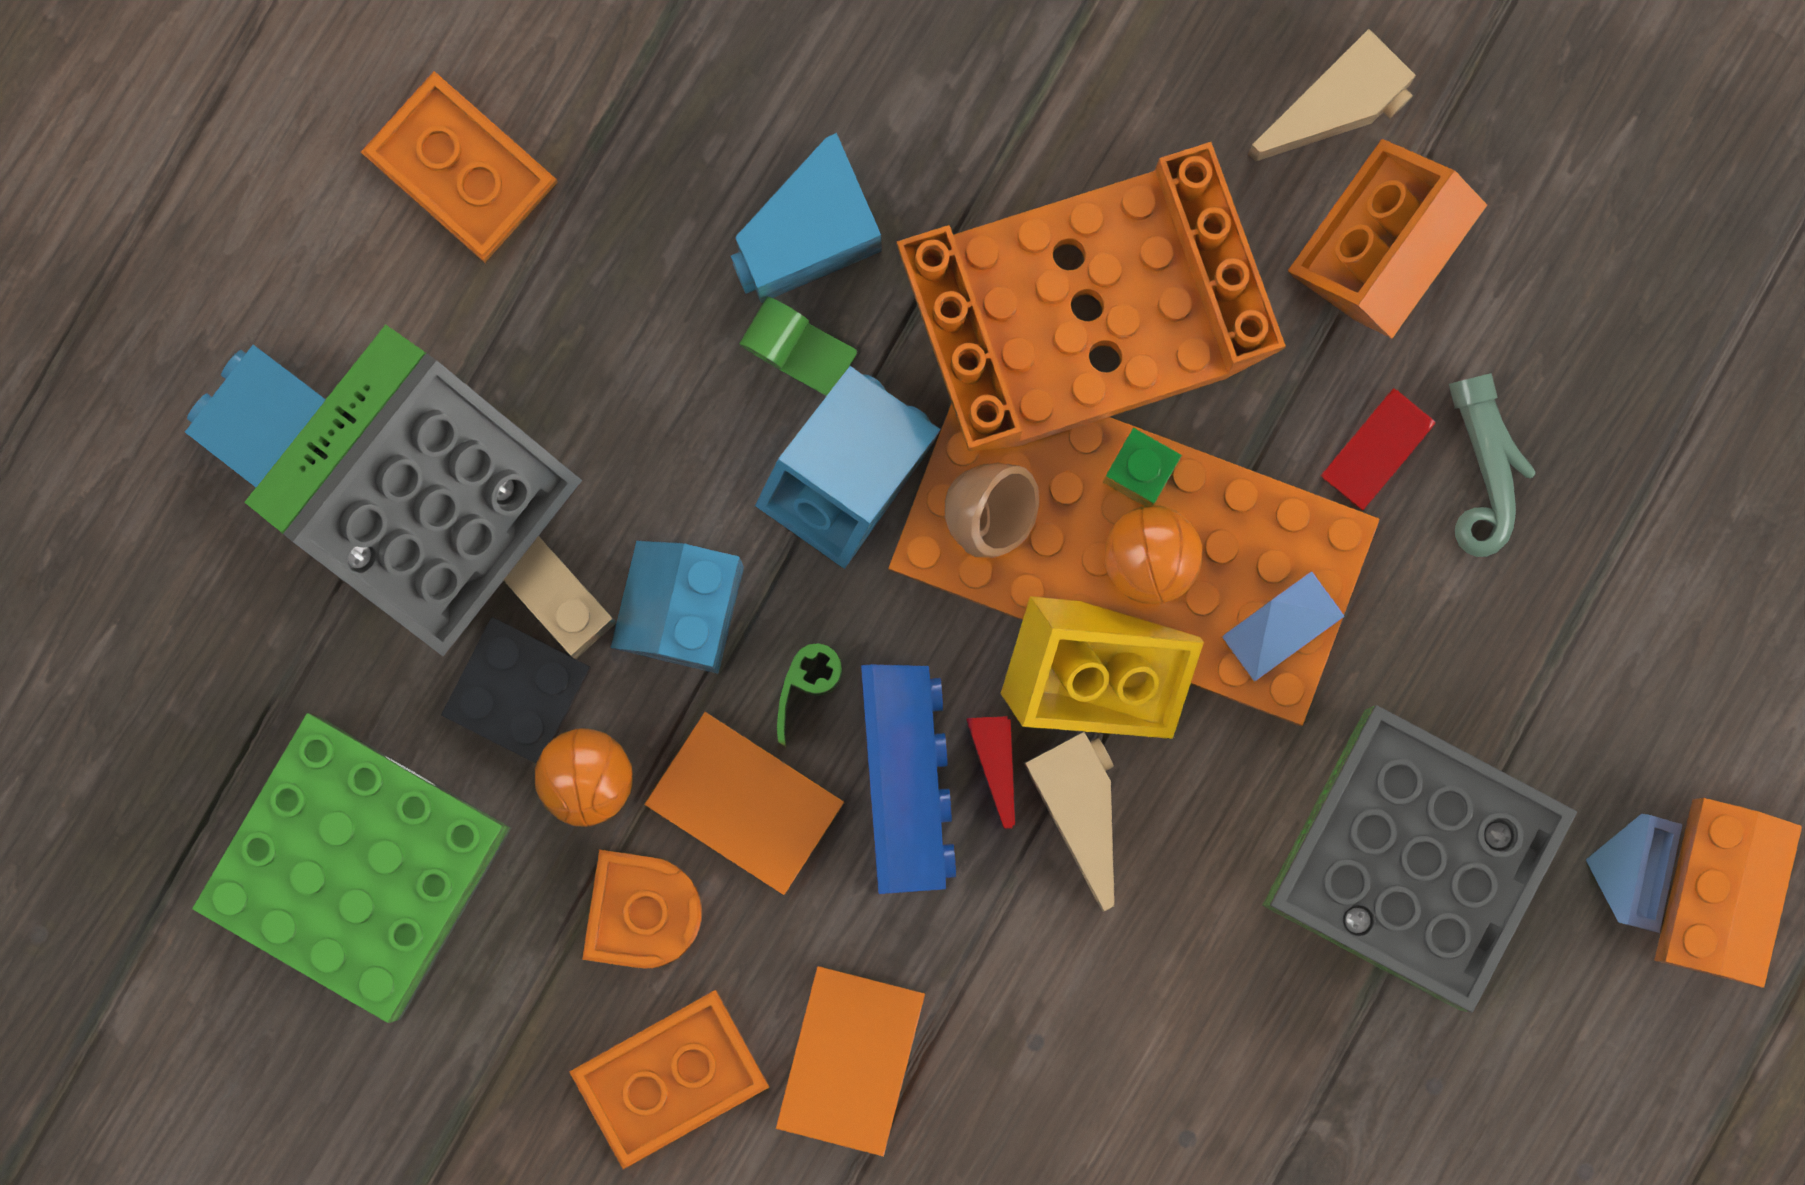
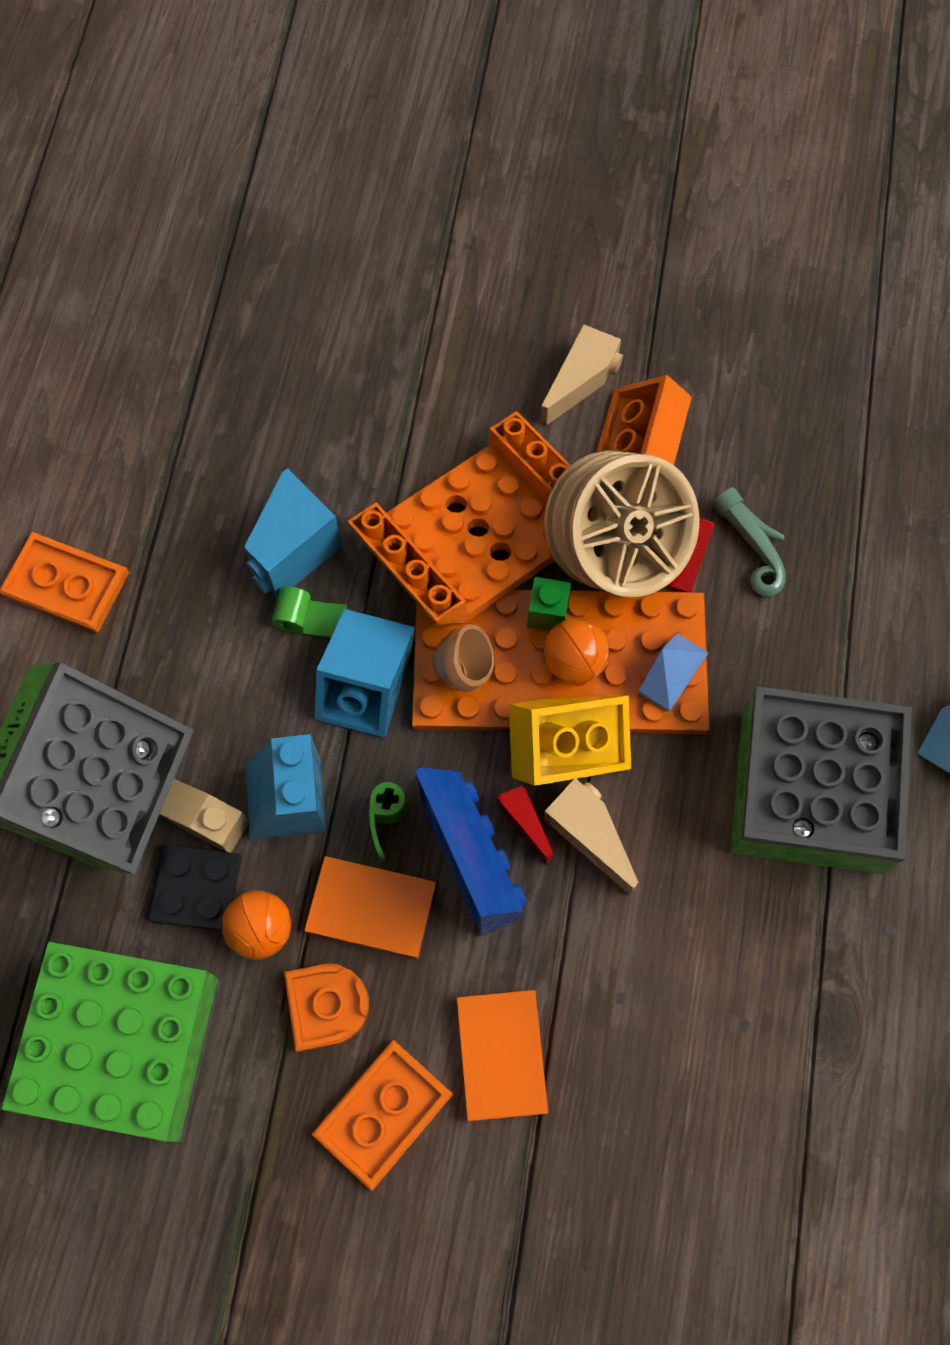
camera: 20 degrees left, 15 degrees down
none -> tan wheel [544,451,699,597]

